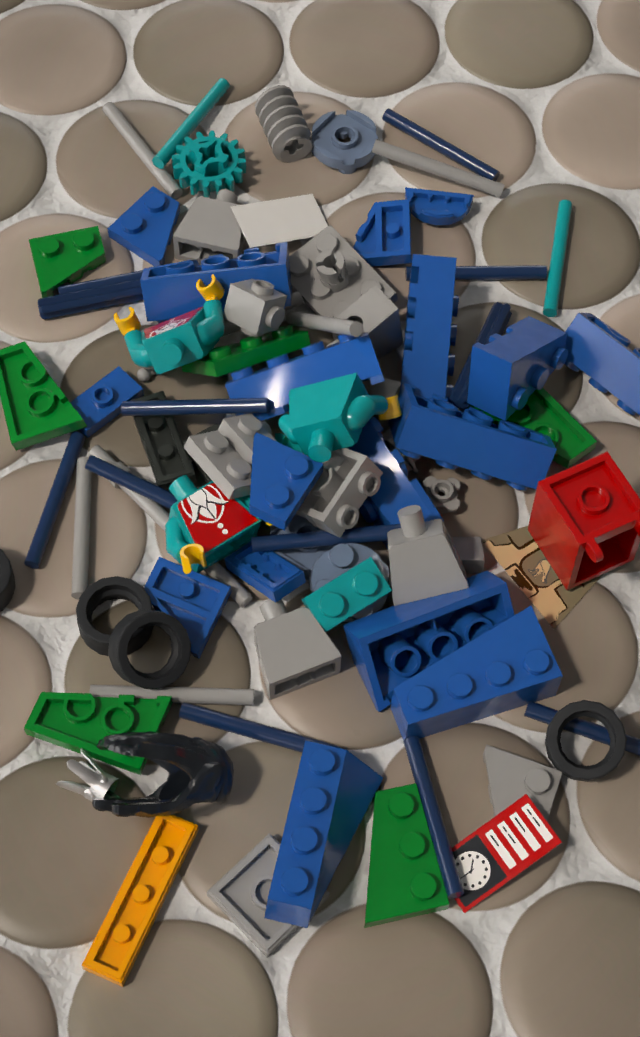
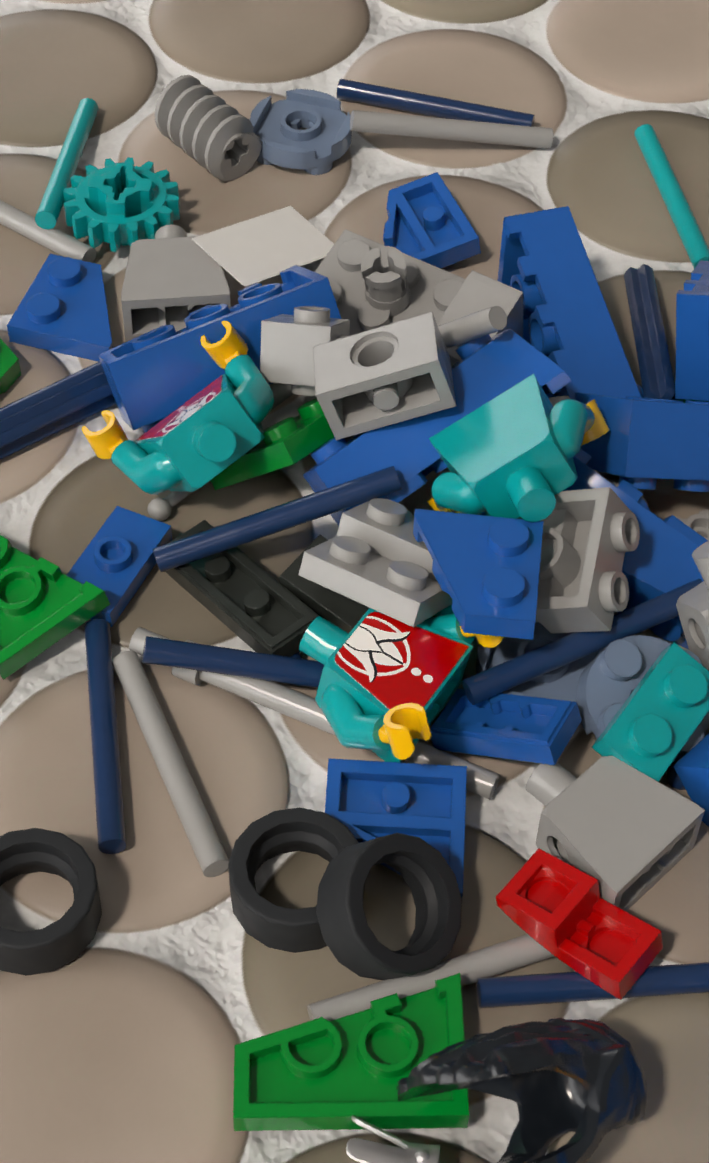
camera: 20 degrees left, 10 degrees down
blue plate [405,187,474,226] -> none
dark blue bar [405,265,547,281] -> none
none -> light grey brick [313,312,456,440]
none -> red slope [496,848,663,1000]

